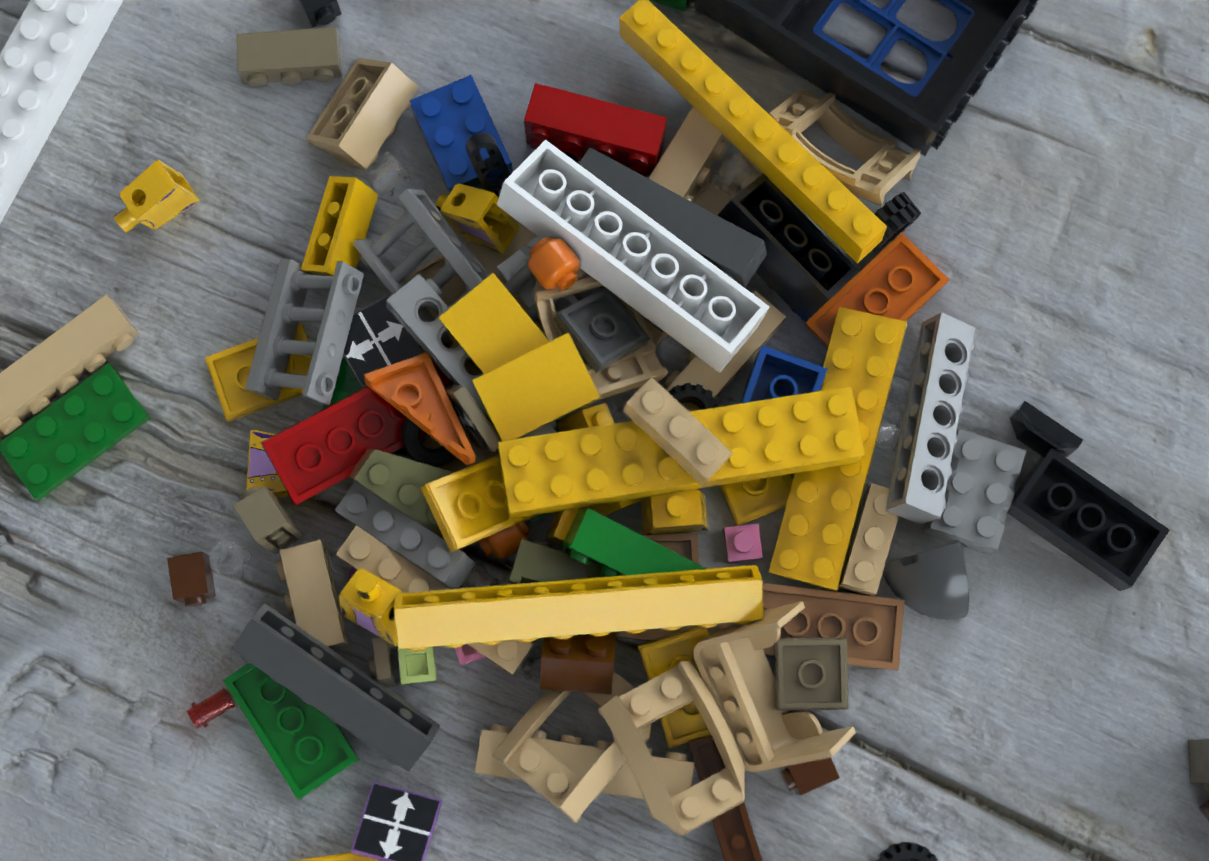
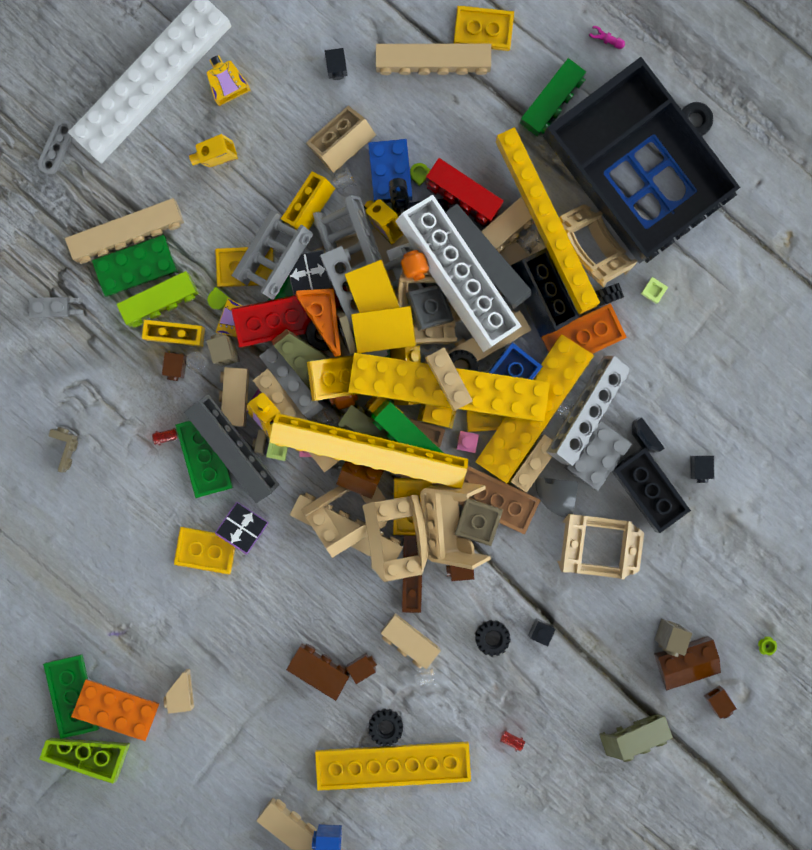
camera: 15 degrees right, 10 degrees up
dark tan brick [236,27,343,87] -> none
none -> dark tan bracket [48,427,78,473]
none -> lime brick [117,271,199,328]
none -> yellow brick [142,320,205,347]
none -> torso [207,55,251,106]
none -> lime tile [207,287,231,310]
none -> lime tile [410,163,430,187]
none -> black brick [528,618,556,647]
none -> tan wedge [557,514,644,579]
none -> yellowish green plate [641,277,668,304]
none -> black brick [690,456,714,483]

